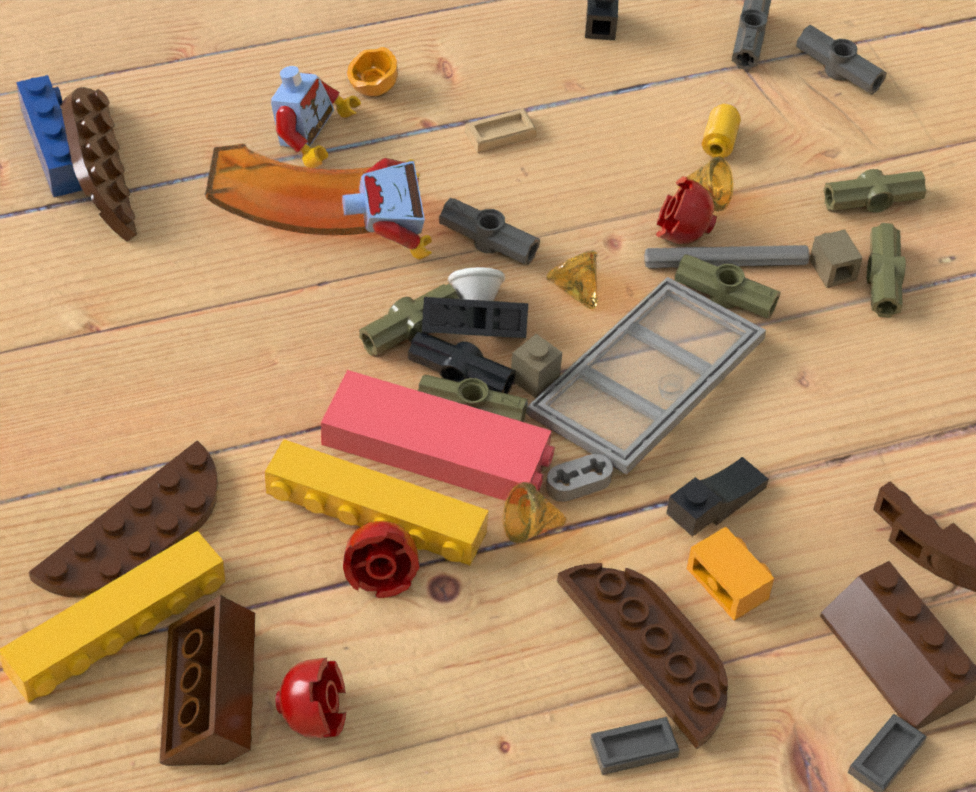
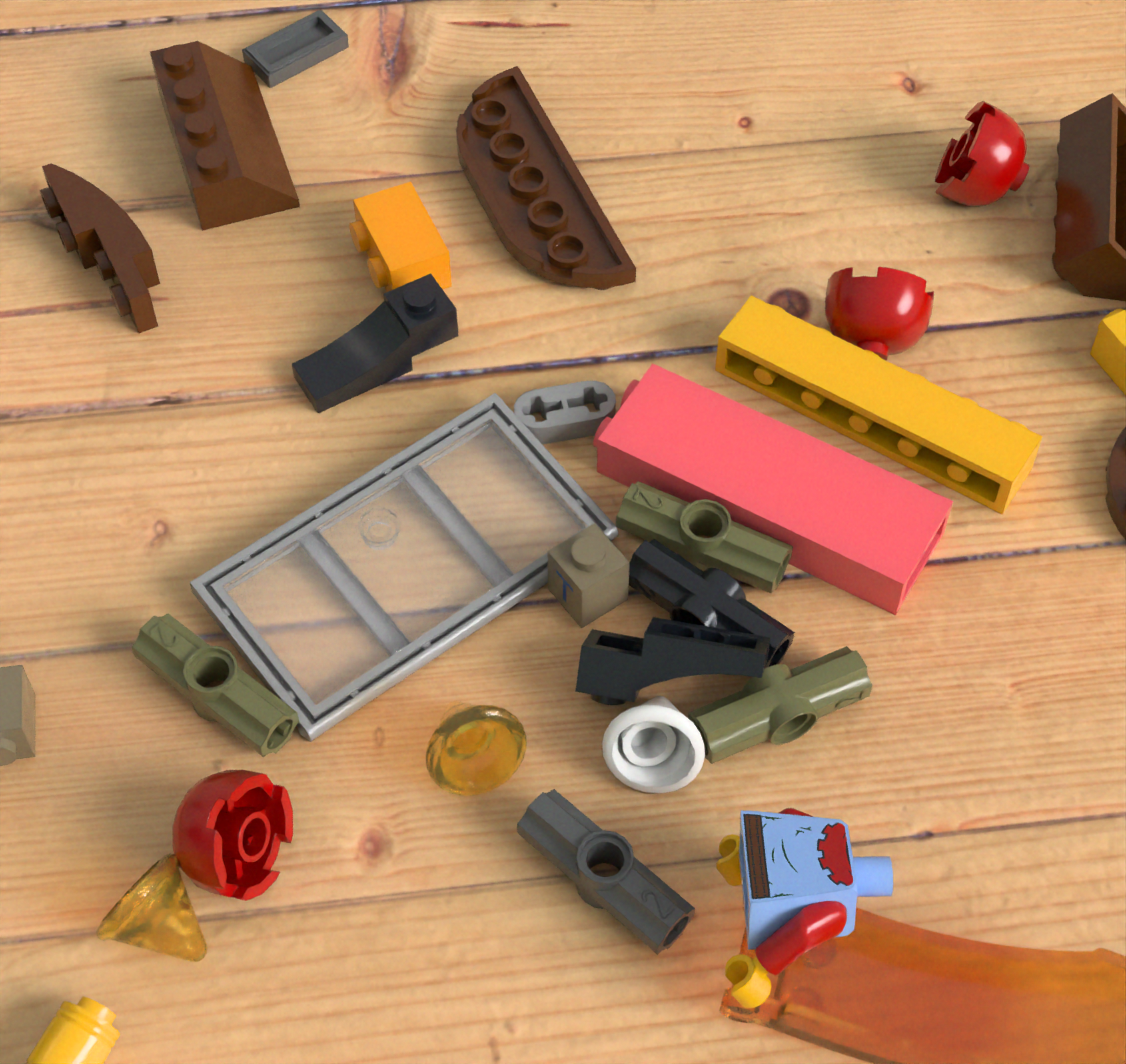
camera: 165 degrees left, 5 degrees up
clear yellow hat [502,482,566,544] -> none
dark grey tile [590,717,680,775] -> none
light grey axle [644,245,810,268] -> none

